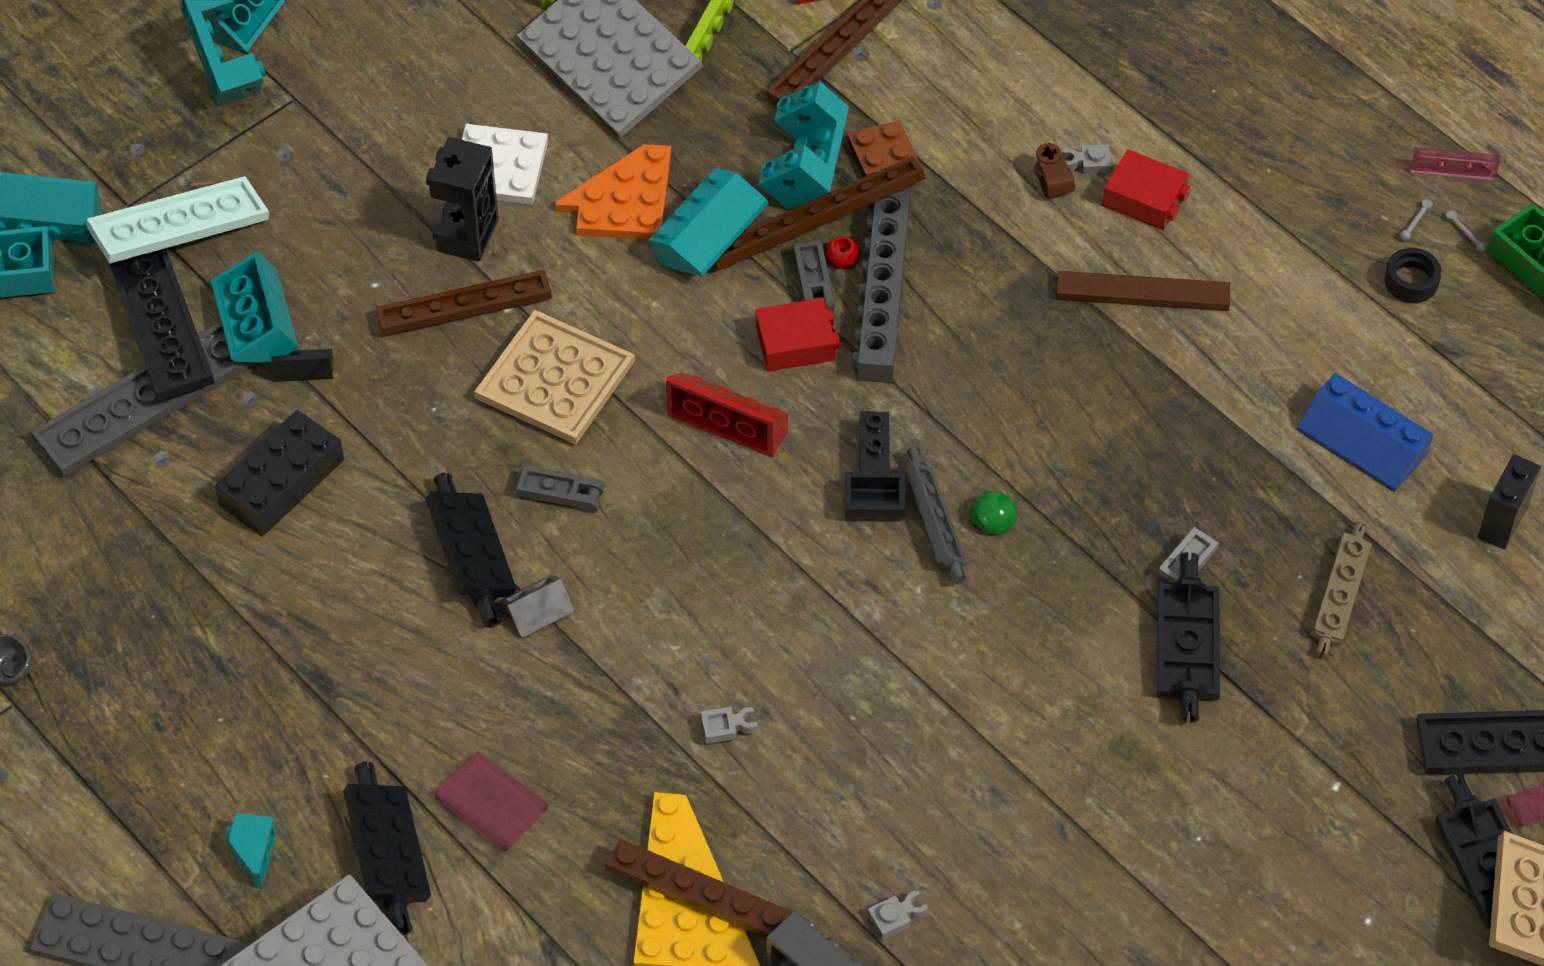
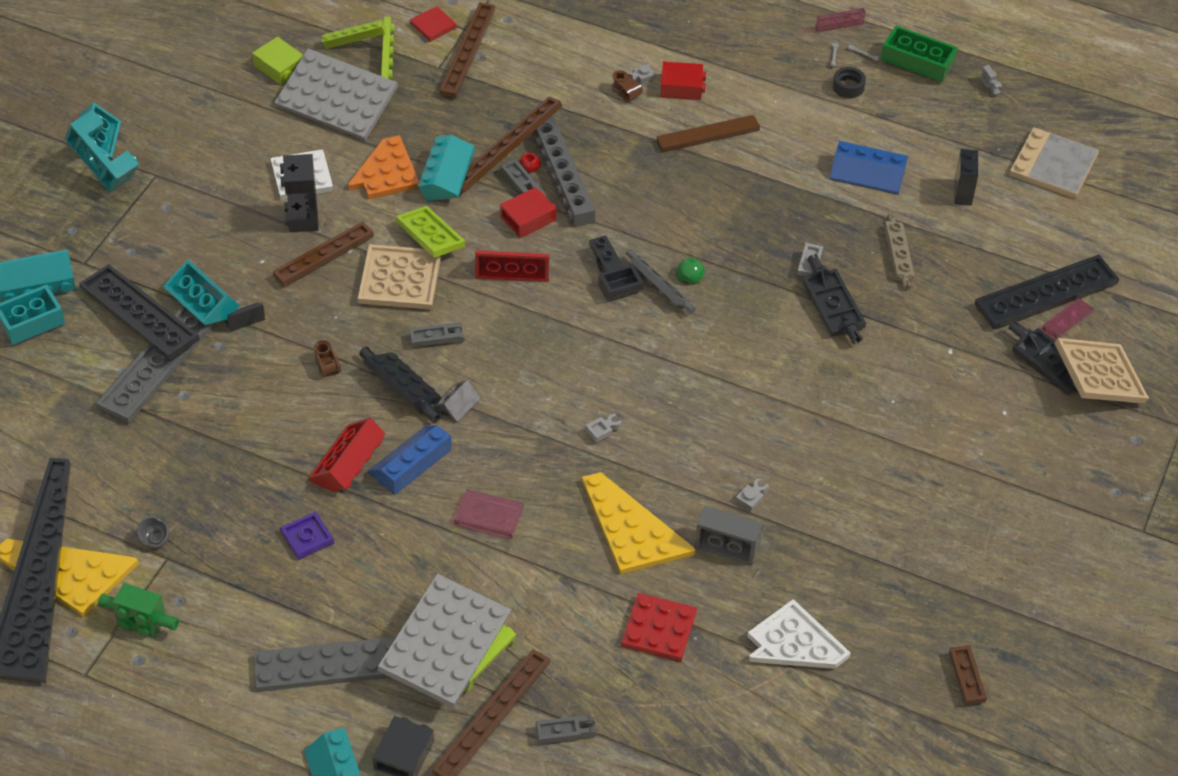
camera: 25 degrees left, 5 degrees down
light aqua plate [87,176,269,264] -> none
black brick [215,409,344,537] -> none
teal slope [225,813,277,889] -> none
black plate [343,761,431,936] -> none
reddish brown plate [605,839,793,939] -> none
teal plate [758,81,849,210] -> none
dark orange plate [847,120,919,177] -> none
none -> dark purple tile [280,511,335,560]
none -> red slope [308,417,386,492]
none -> reddish brown piece [314,340,341,377]
none -> blue slope [368,425,452,495]
none -> lime plate [396,206,465,258]

